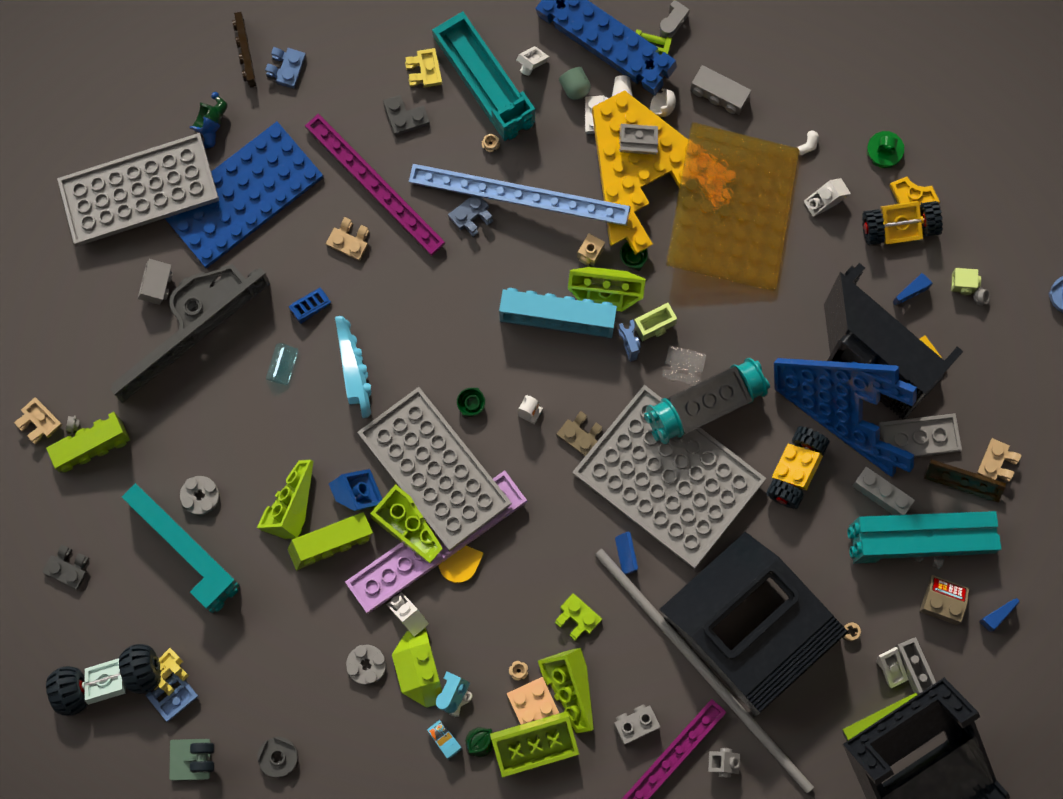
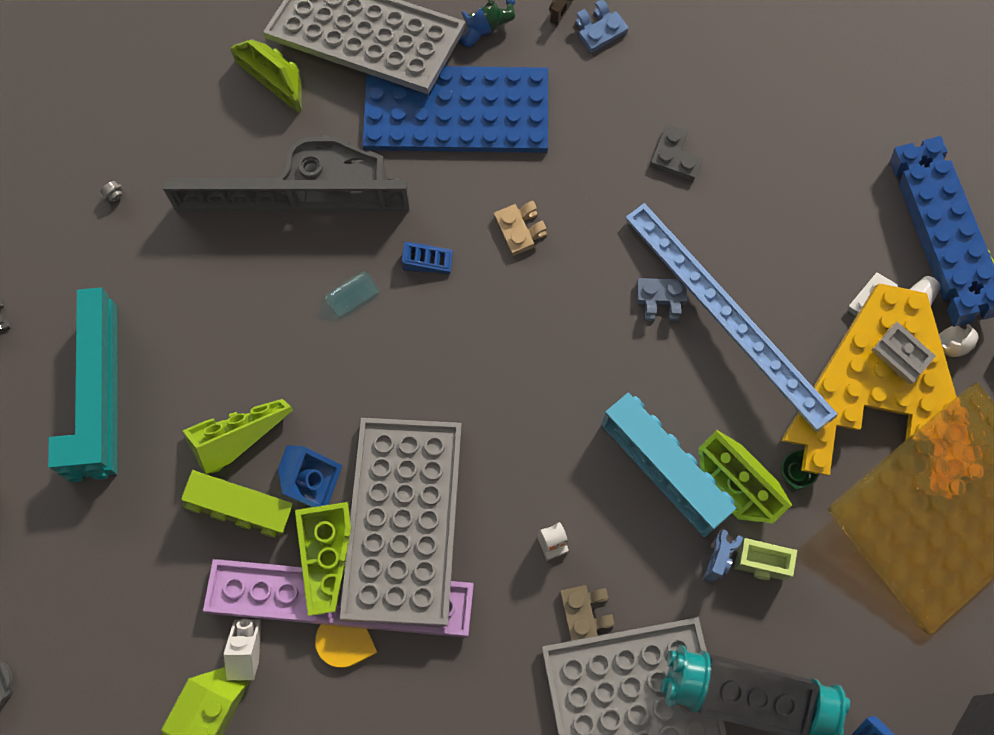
camera: 40 degrees right, 5 degrees down
tan plate [14,397,62,445] -> none
lime wedge [46,412,130,472] -> none
light grey brick [138,259,173,305] -> none
light grey plate [180,476,220,515] -> none
magenta plate [305,113,445,257] -> none
medium azure animal [335,316,372,418] -> none
light grey plate [346,645,386,685] -> none
light yellow plate [405,48,442,88] -> none
teal brick [432,11,535,141] -> none
dark green hat [457,388,485,418] -> none
tan plate [482,134,500,152] -> none
white tile [516,46,549,76] -> none
sand green helmet [559,67,591,100] -> none
tan brick [577,233,605,266] -> none
clear plate [662,346,706,385] -> none
none -> lime wedge [230,40,302,114]

